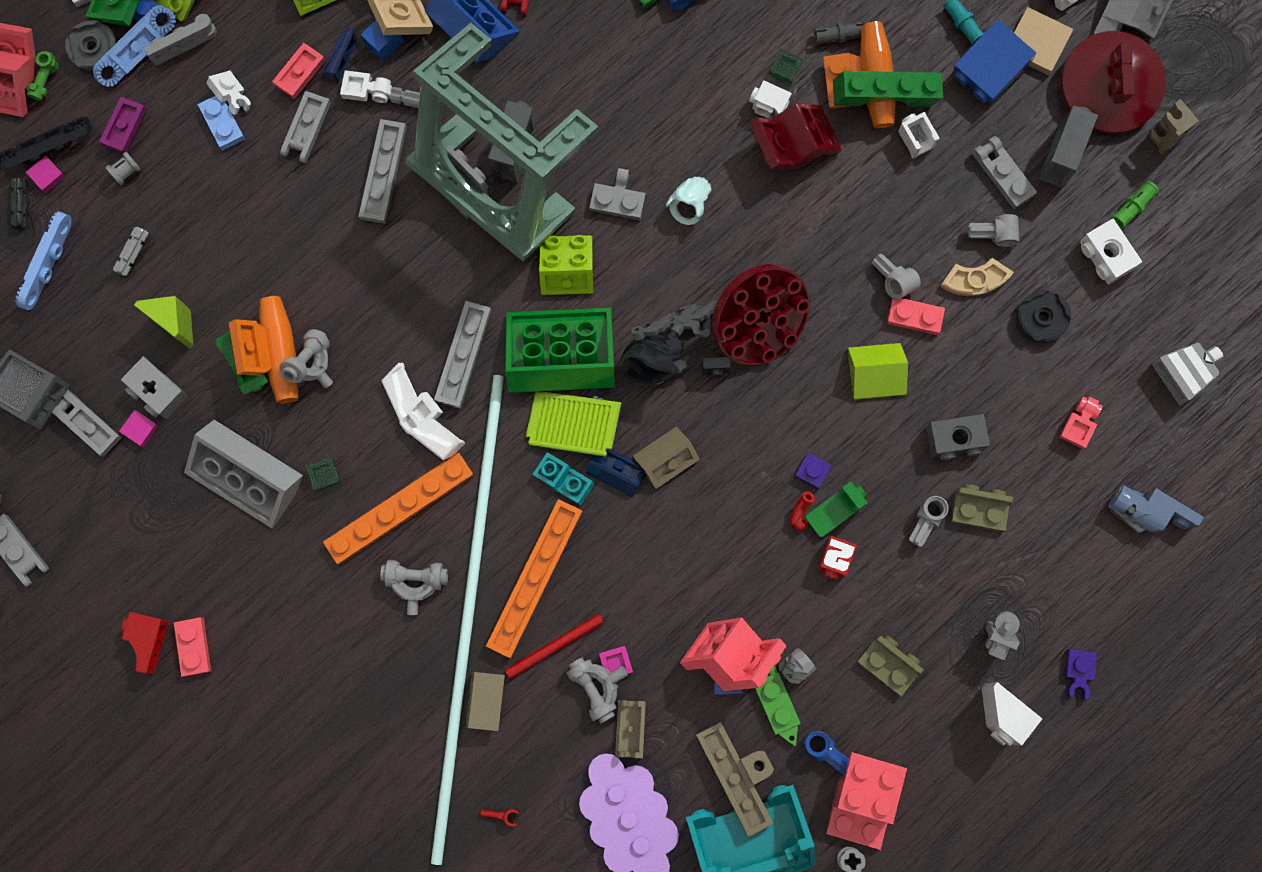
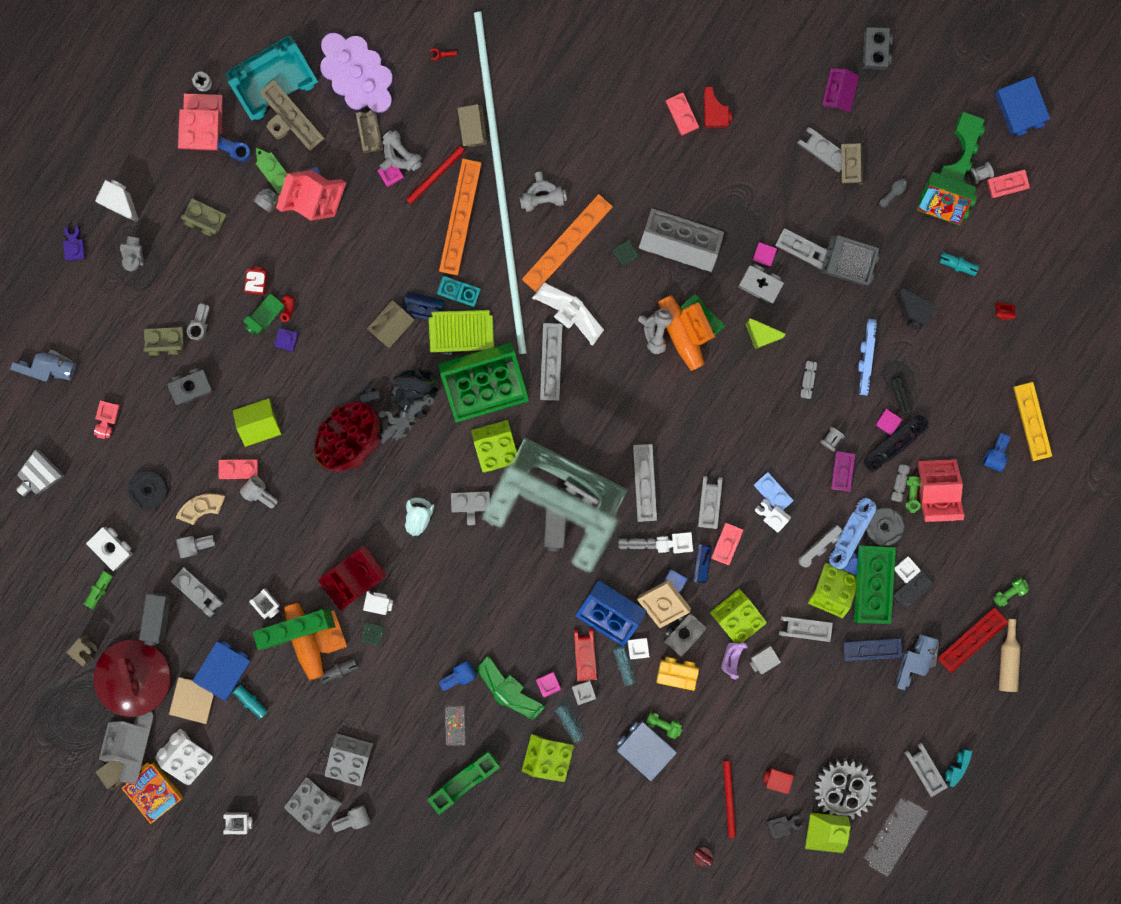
camera: 165 degrees right, 10 degrees up
none -> light grey axle [891,464,910,502]

